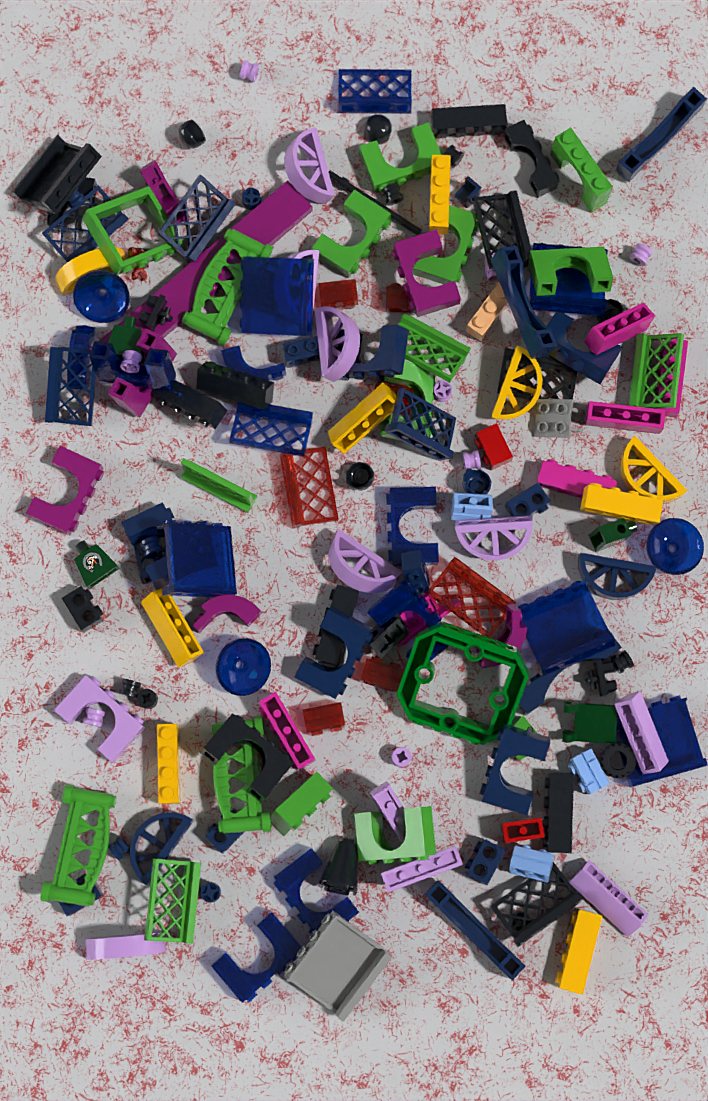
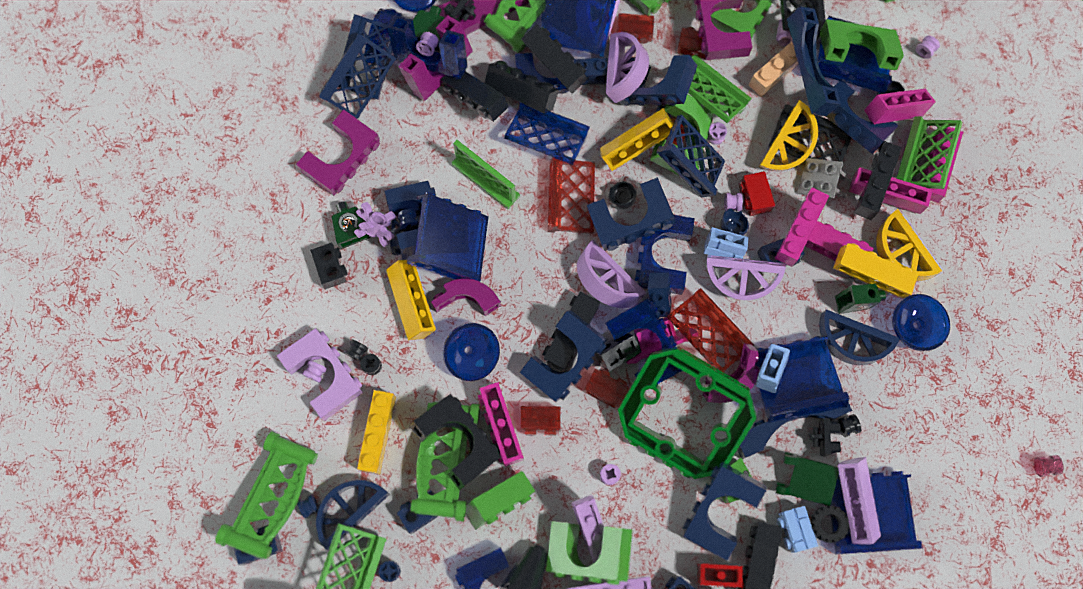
camera: 10 degrees right, 5 degrees down
none -> dark blue fence [319,32,397,119]
none -> lavender pin [354,202,396,247]
none -> black brick [521,24,588,94]
none -> dark blue arch [586,177,676,251]
none -> light blue brick [756,344,790,393]
none -> dark pink brick [775,187,829,267]
none -> black arch [854,141,902,220]

